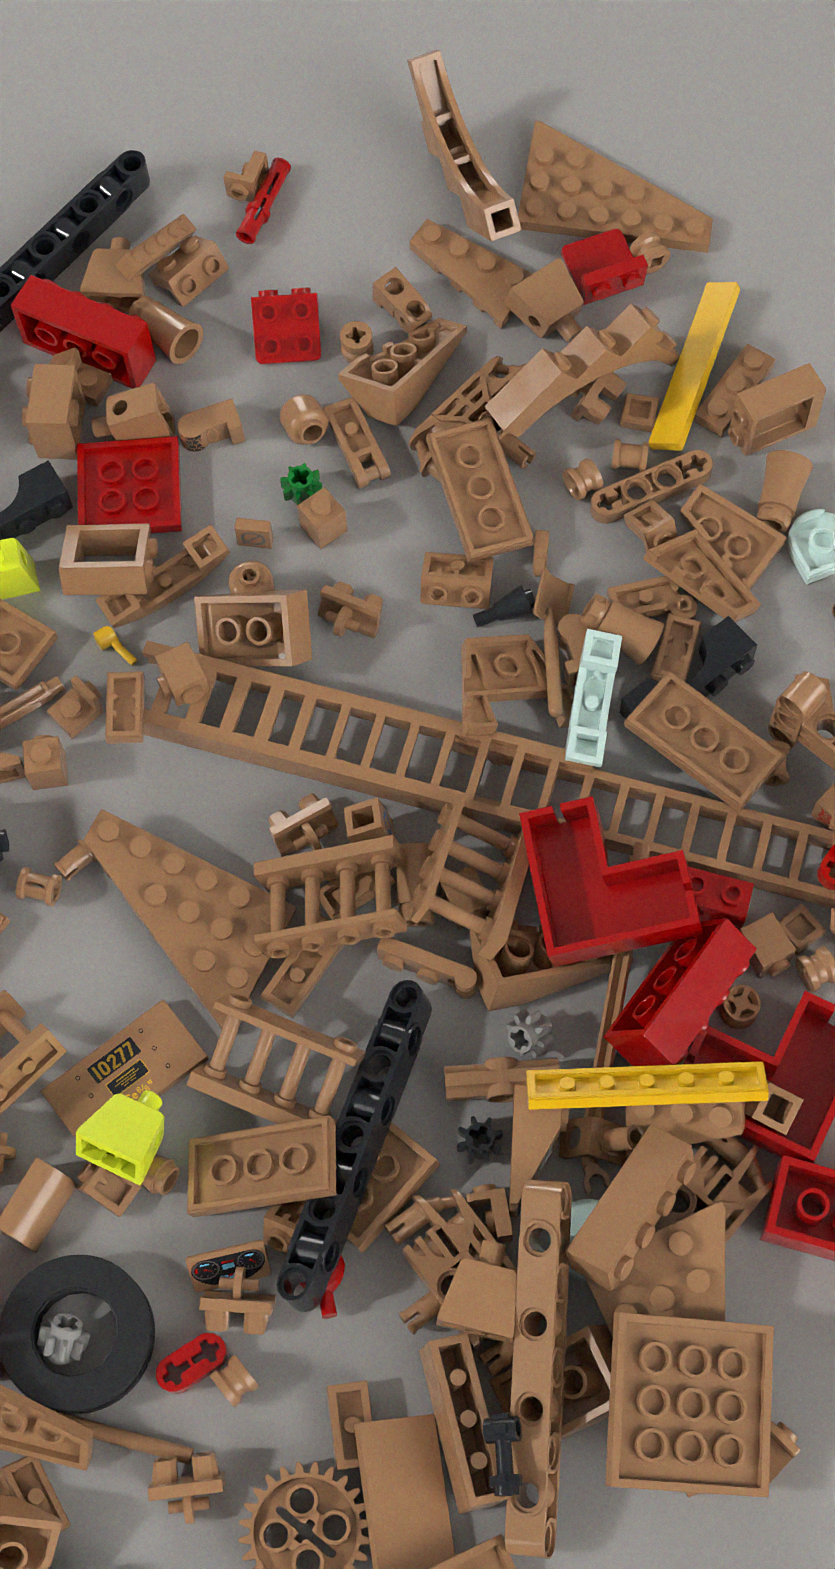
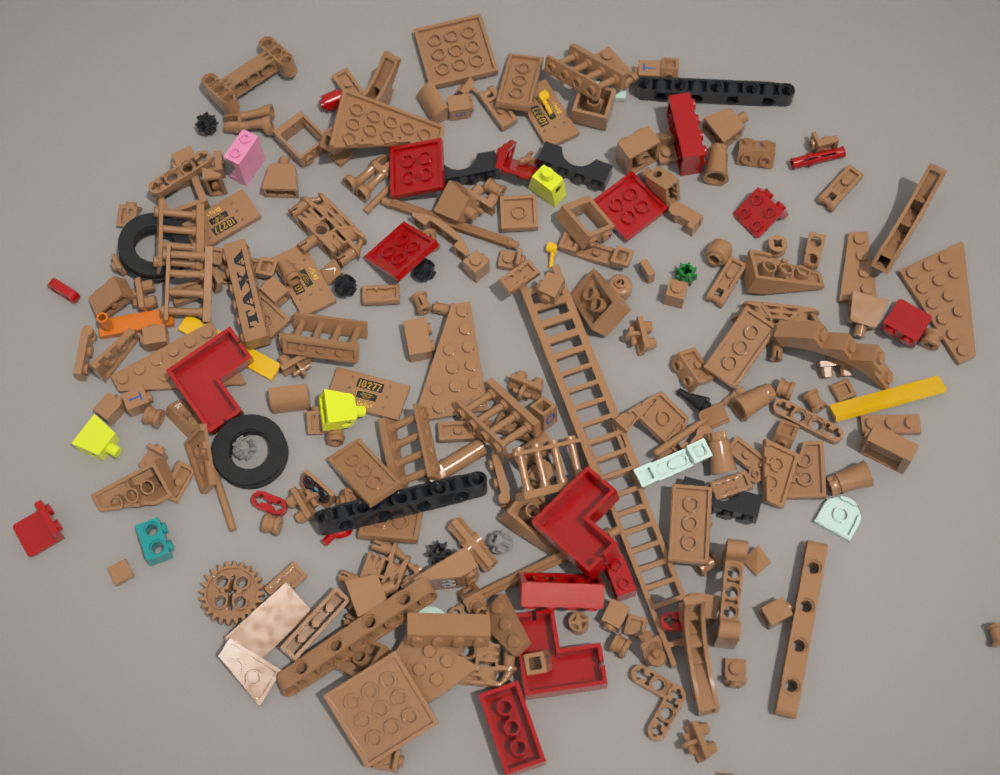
camera: 55 degrees right, 0 degrees up
medium nougat piece [115,214,197,282] -> none
medium nougat hips [148,1451,226,1524] -> none
black bar [483,1413,523,1497] -> none
yellow tile [526,1061,769,1110] -> none
none -> medium nougat brick [403,317,436,362]
none -> medium nougat piece [425,439,487,482]
none -> medium nougat plant [730,383,776,422]
none -> medium nougat plate [817,164,864,212]

